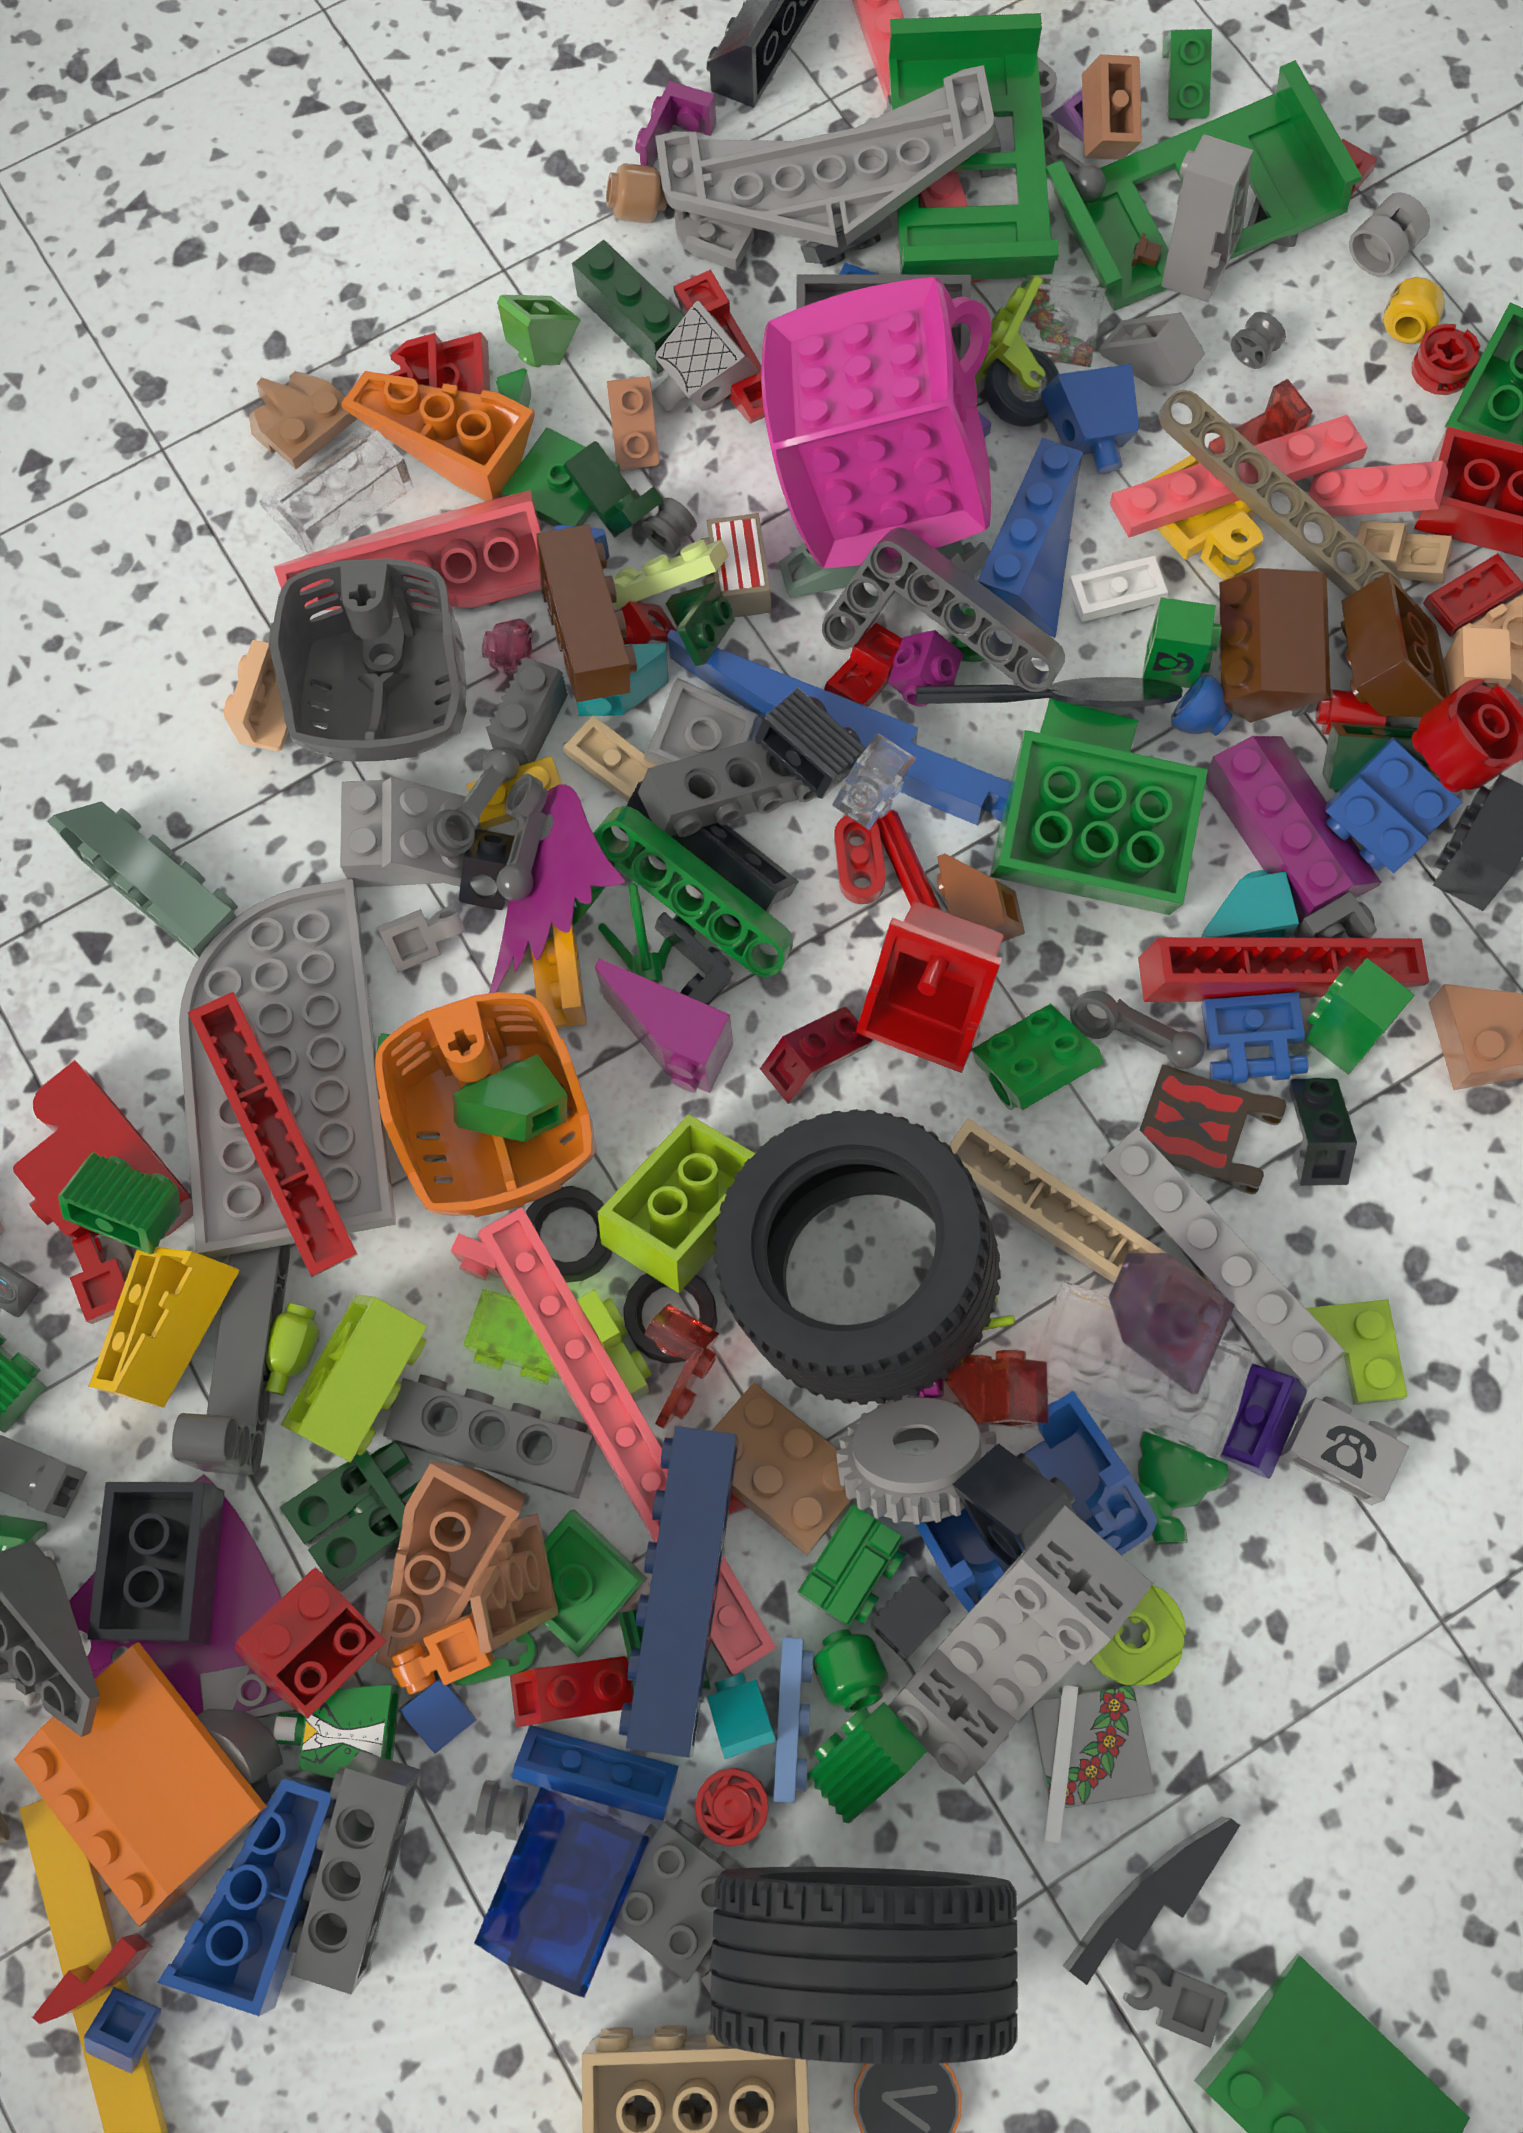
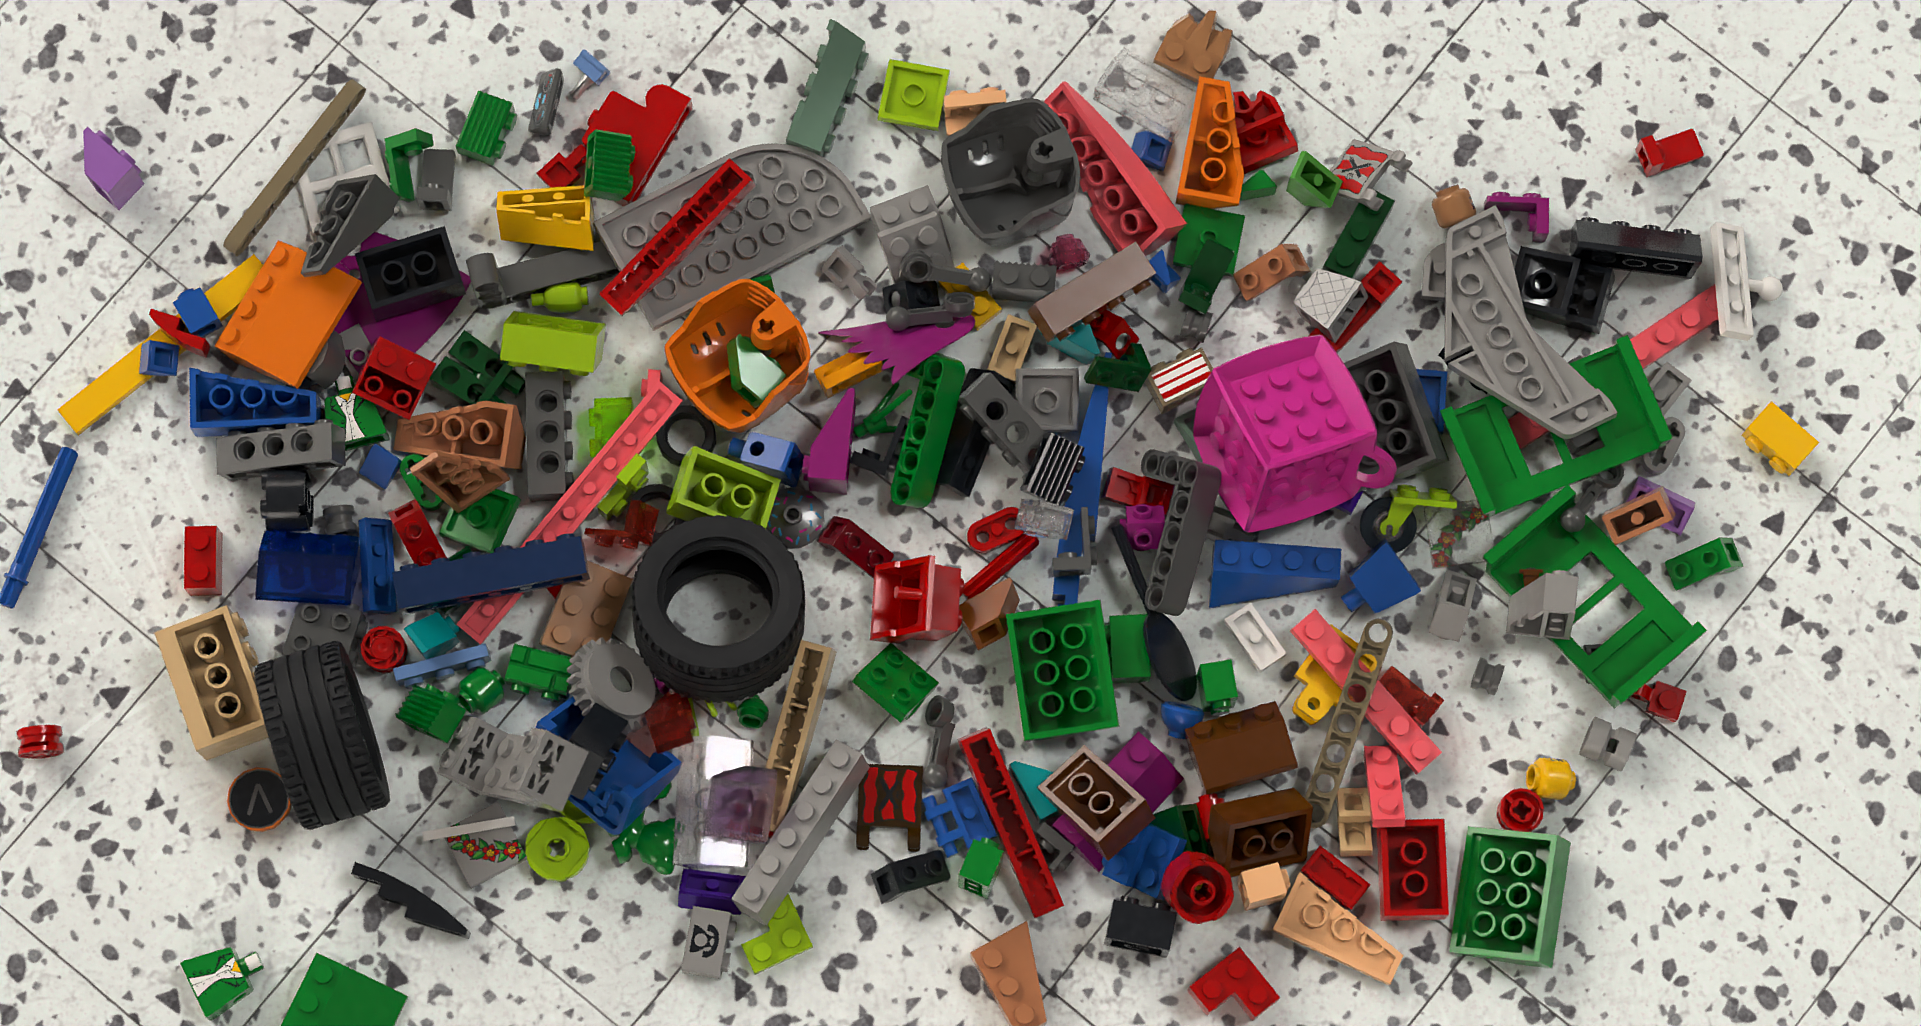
camera: 65 degrees right, 5 degrees up
orange plate [391,1613,495,1695] -> none
yellowish green plate [612,539,729,608] -> none
black brick [870,1574,951,1661] -> none
dark grey plate [1123,1964,1227,2048] -> none
none -> blue brick [172,287,223,338]
none -> red brick [184,526,223,596]
none -> black brick [260,469,314,533]
none -> blue torso [728,432,804,487]
none -> green plate [737,694,769,729]
none -> flat silver dish [766,487,825,549]
none -> lime plate [878,59,950,131]
none -> reddish brown slope [1037,745,1155,861]
none -> dark grey bracket [1052,507,1097,577]
none -> blue slope [1131,130,1172,171]
none -> light grey flag [1330,139,1413,211]
none -> black slope [1514,246,1615,334]

